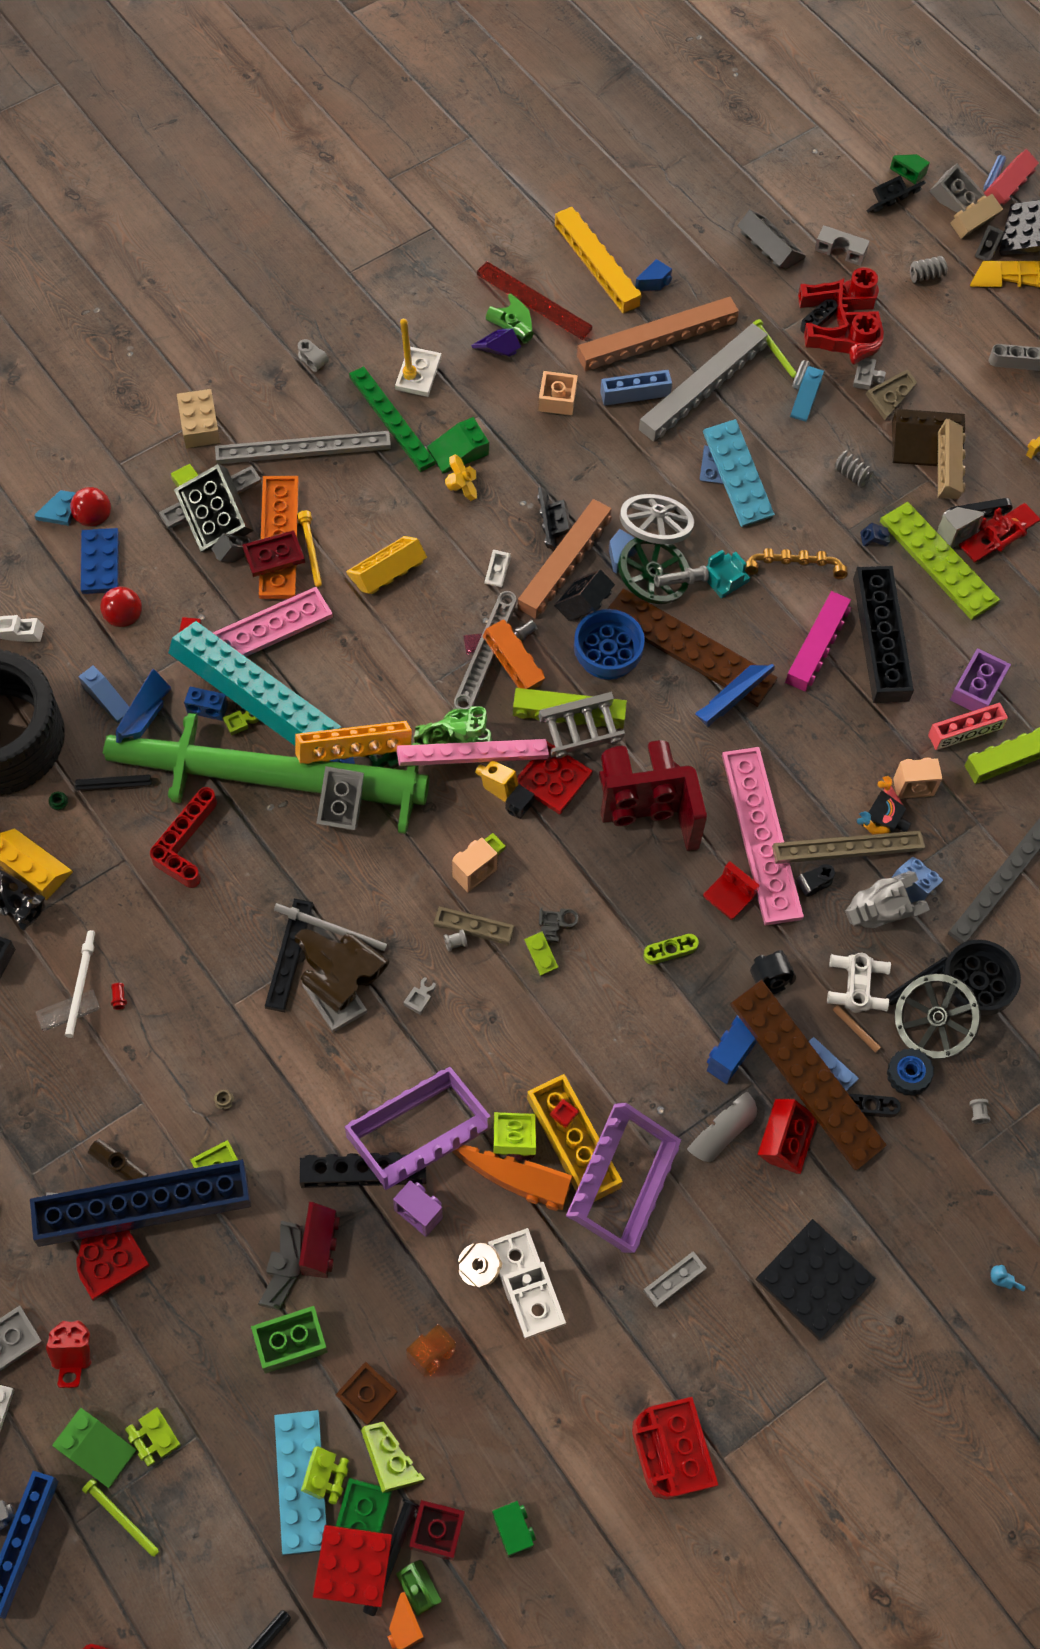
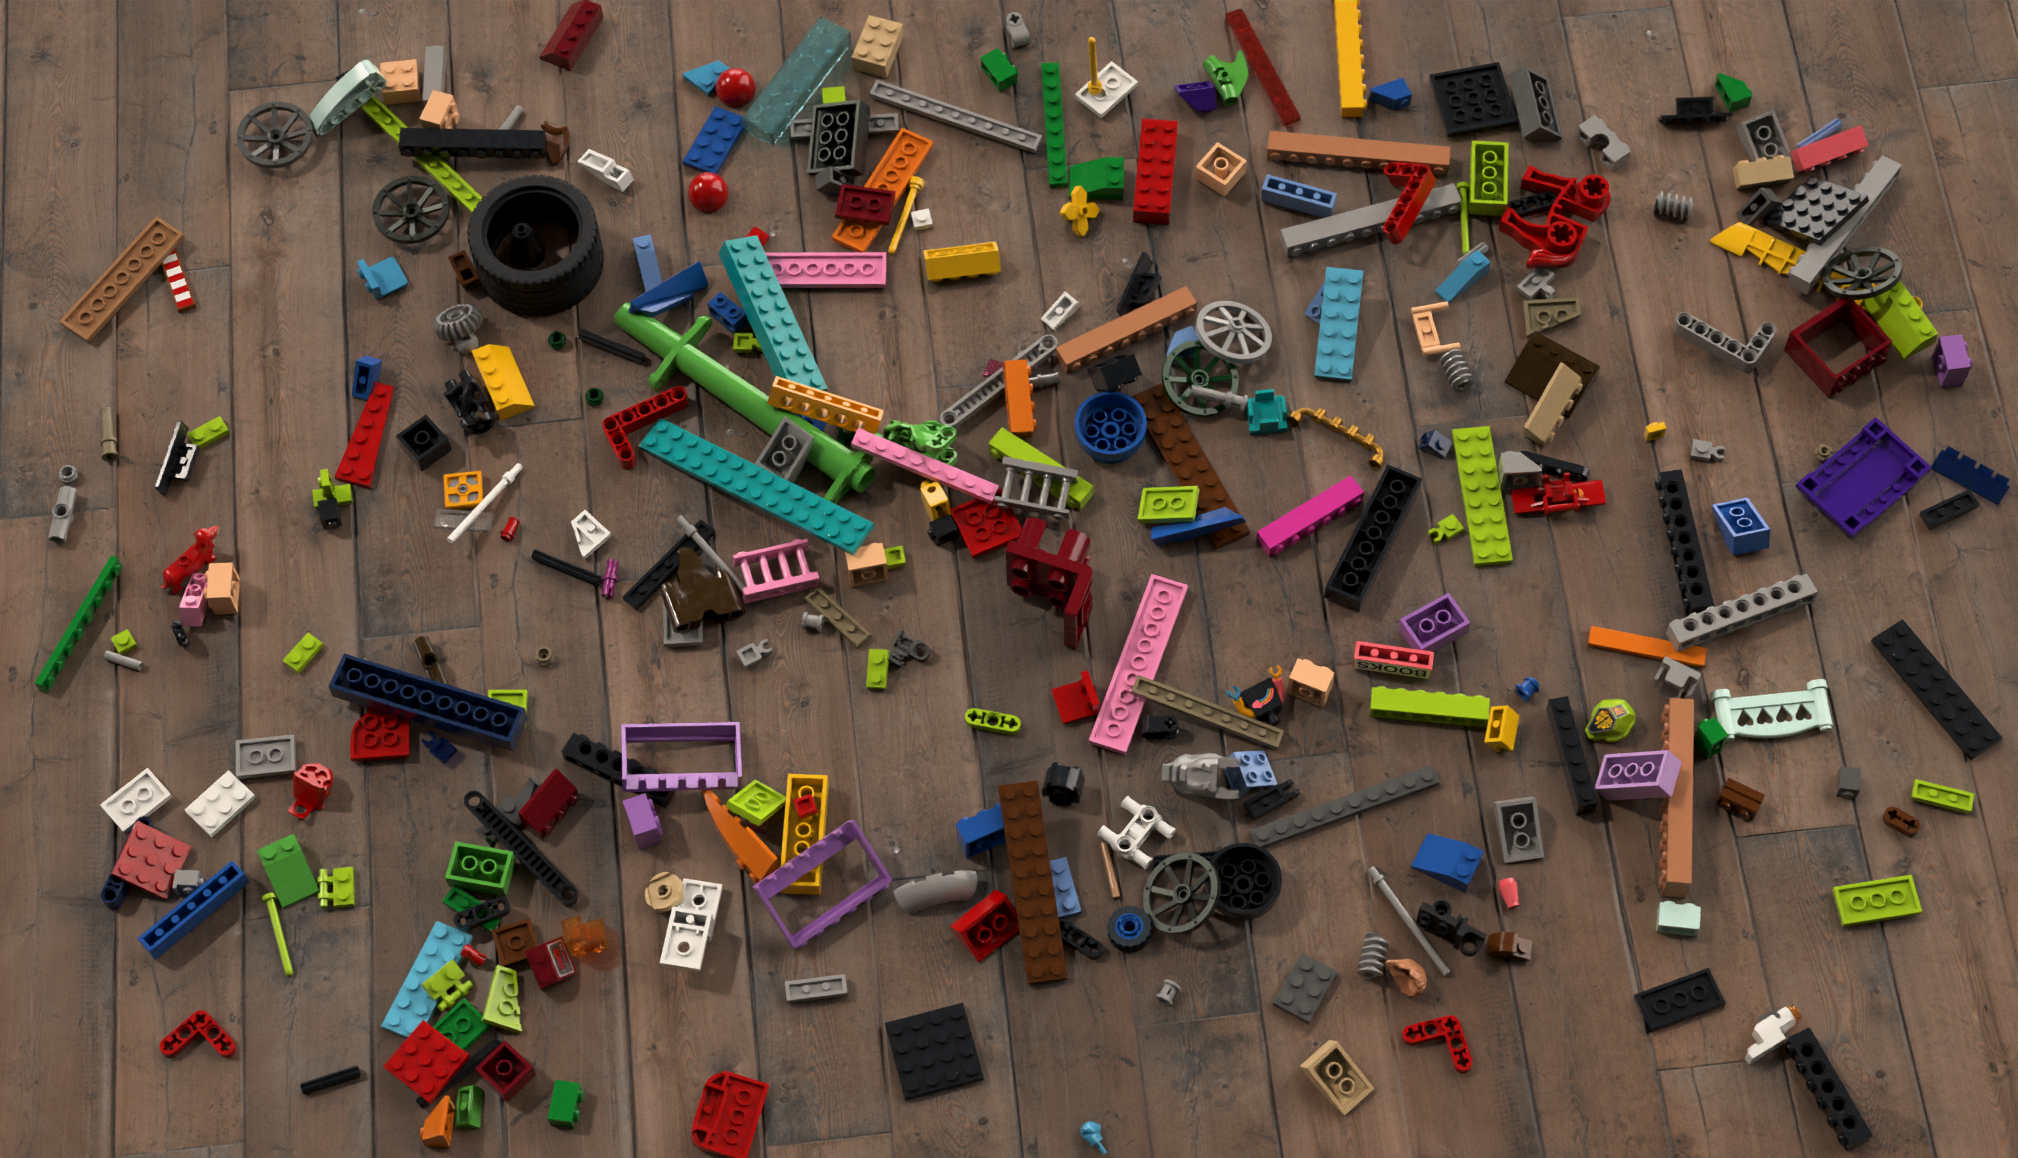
camera: 35 degrees right, 0 degrees up
none -> clear blue plate [421,731,457,764]
none -> green plate [442,886,503,934]
none -> light orange piece [443,471,483,511]
none -> black beam [454,897,511,932]
none -> red pin [459,944,487,967]
none -> black gear [464,791,579,906]
none -> dark red slope [524,936,577,989]
none -> black axle [531,549,602,586]
none -> white wing [571,510,612,560]
none -> dark green plate [585,388,604,406]
none -> magenta pin [601,559,619,599]
none -> teal plate [639,418,875,556]
none -> bright pink fence [733,539,819,604]
none -> clear light blue brick [742,16,852,146]
none -> white plate [911,209,933,231]
none -> green brick [980,48,1018,92]
none -> red brick [1133,118,1178,225]
none -> lime plate [1138,486,1199,524]
none -> black hinge [1244,779,1301,821]
none -> red beam [1383,162,1436,245]
none -> light nougat plate [1411,302,1460,356]
none -> lime plate [1428,514,1464,544]
none -> black plate [1429,62,1518,137]
none -> lime brick [1468,141,1509,216]

